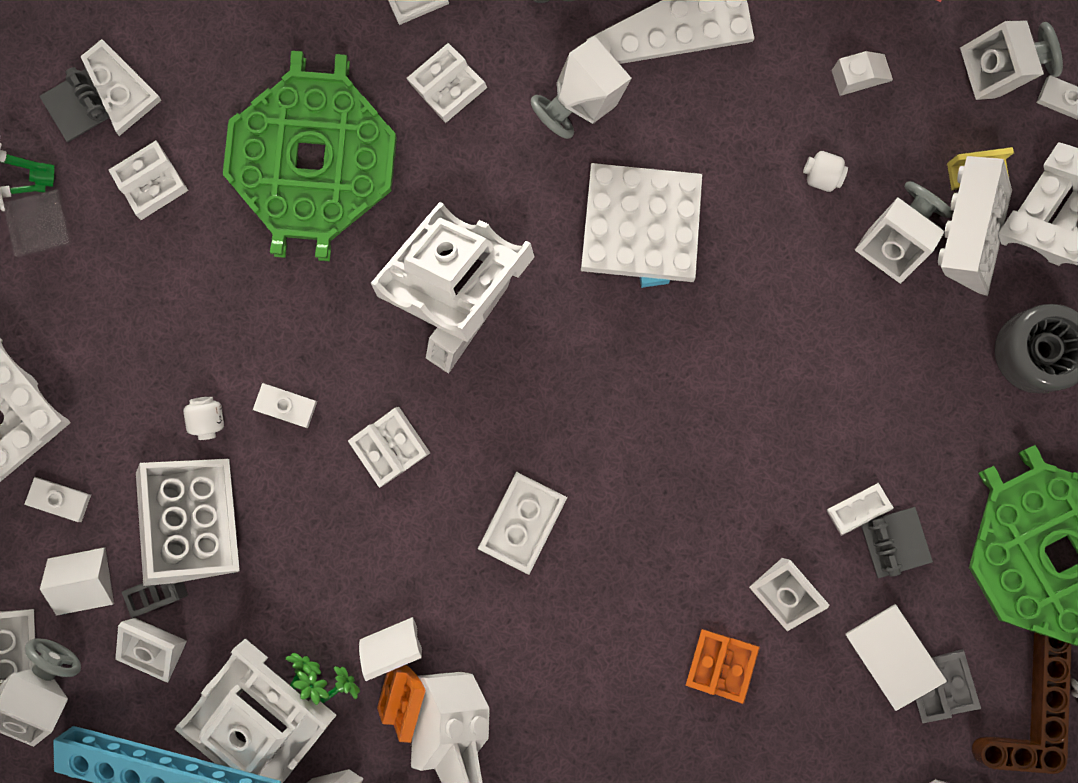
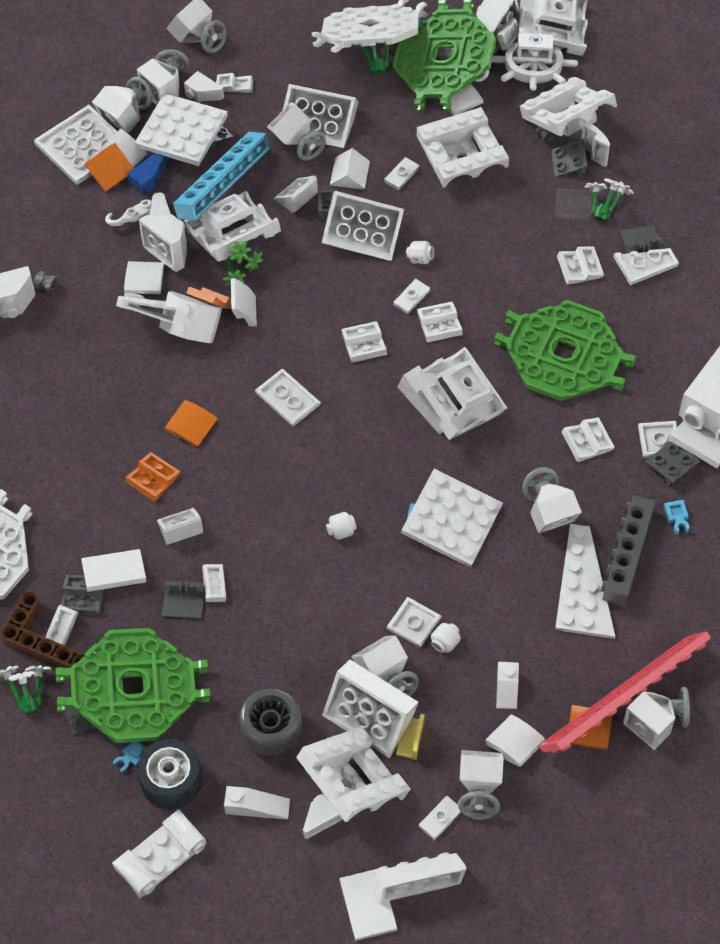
camera: 110 degrees right, 25 degrees down
none -> white plate [45,605,78,645]
none -> orange slope [164,400,218,448]
none -> white head [326,512,356,540]
none -> white tile [386,597,441,648]
none -> white slope [417,302,463,342]
none -> white slope [486,714,545,767]

